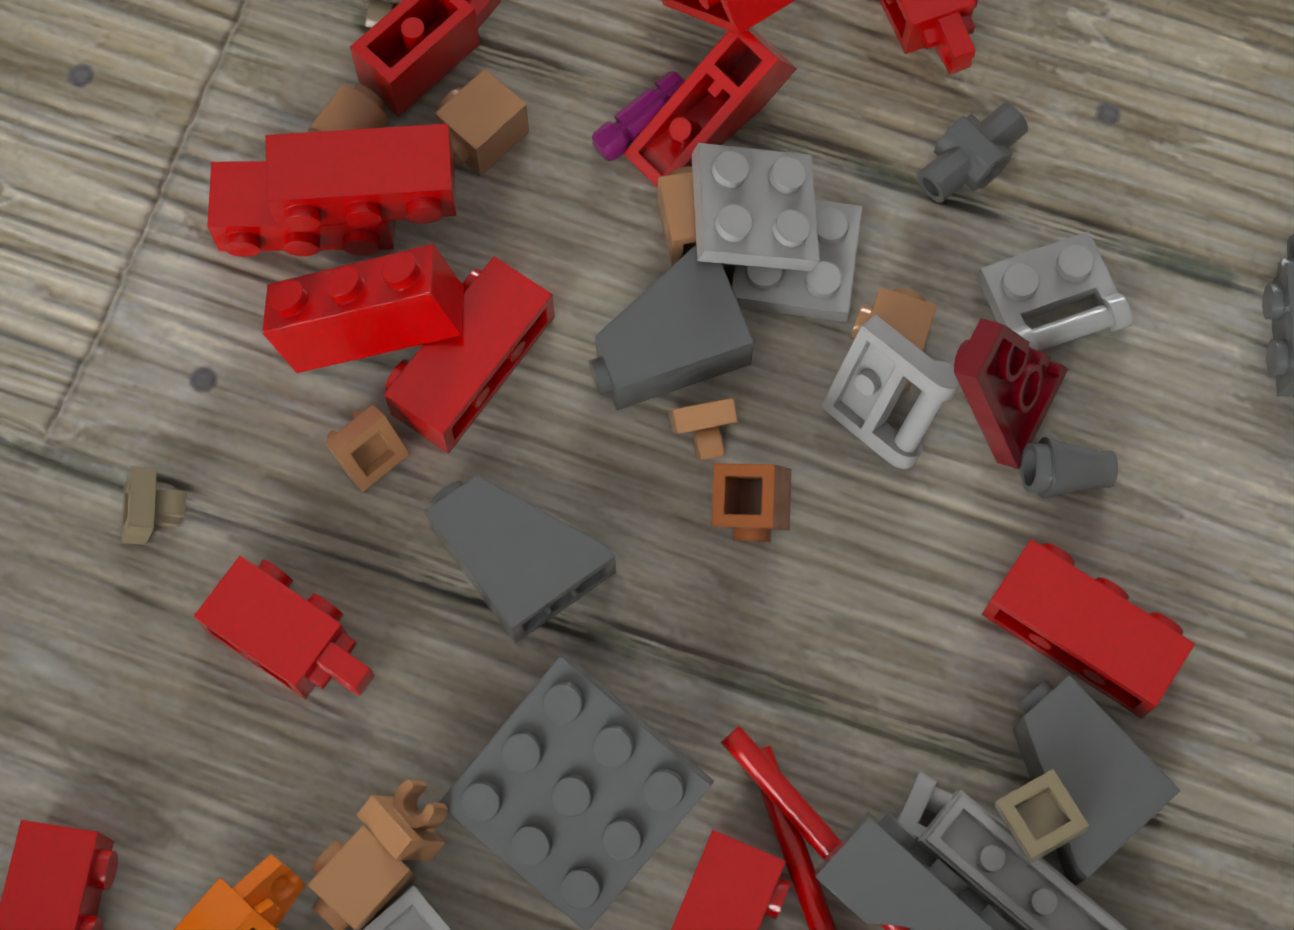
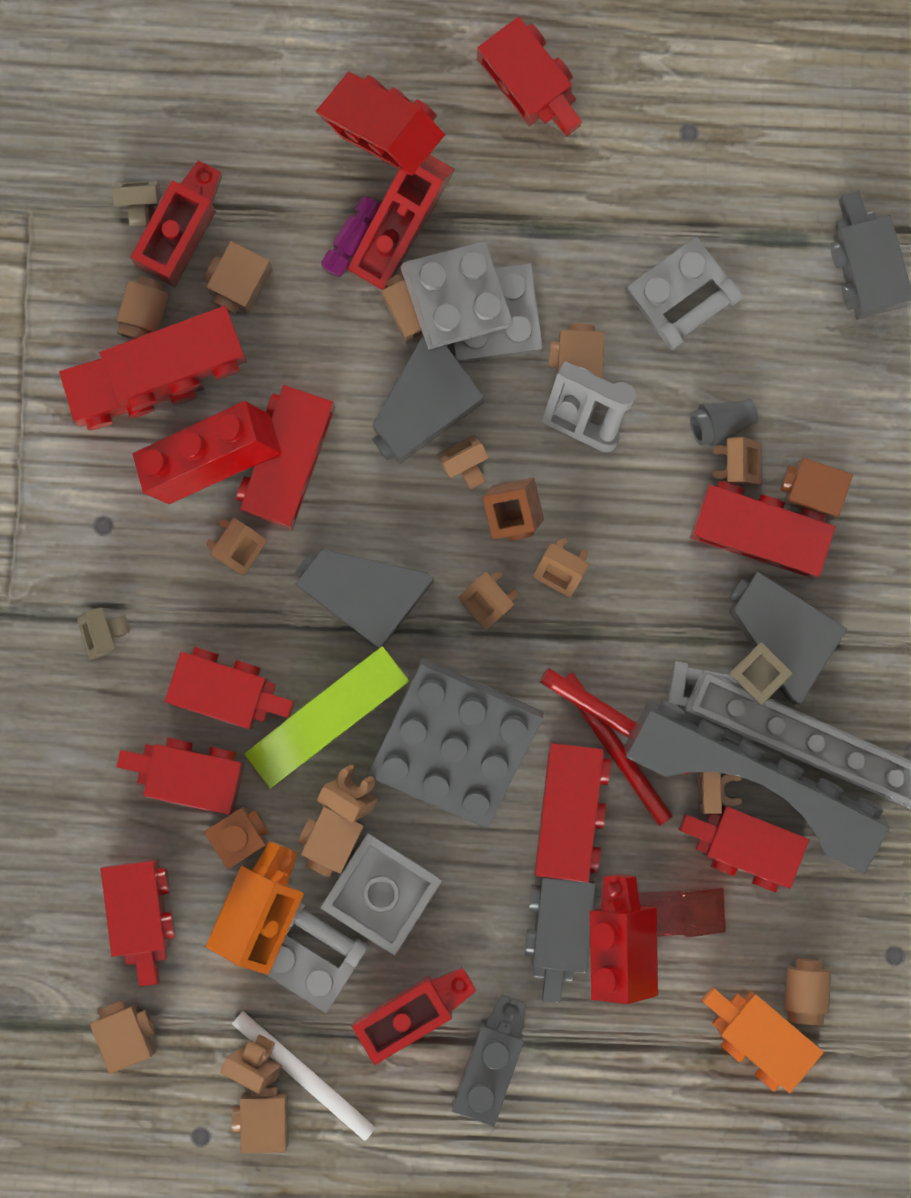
camera: 15 degrees left, 15 degrees up
dark grey axle [917,103,1028,203] -> none
dark red wing [954,318,1068,469] -> none
none -> red hinge [117,737,245,815]
none -> dark orange brick [204,807,270,870]
none -> lime slope [244,646,410,789]
none -> medium nougat tile [458,571,518,631]
none -> medium nougat tile [532,538,590,598]
none -> medium nougat tile [713,437,762,486]
none -> dark orange brick [780,458,853,520]

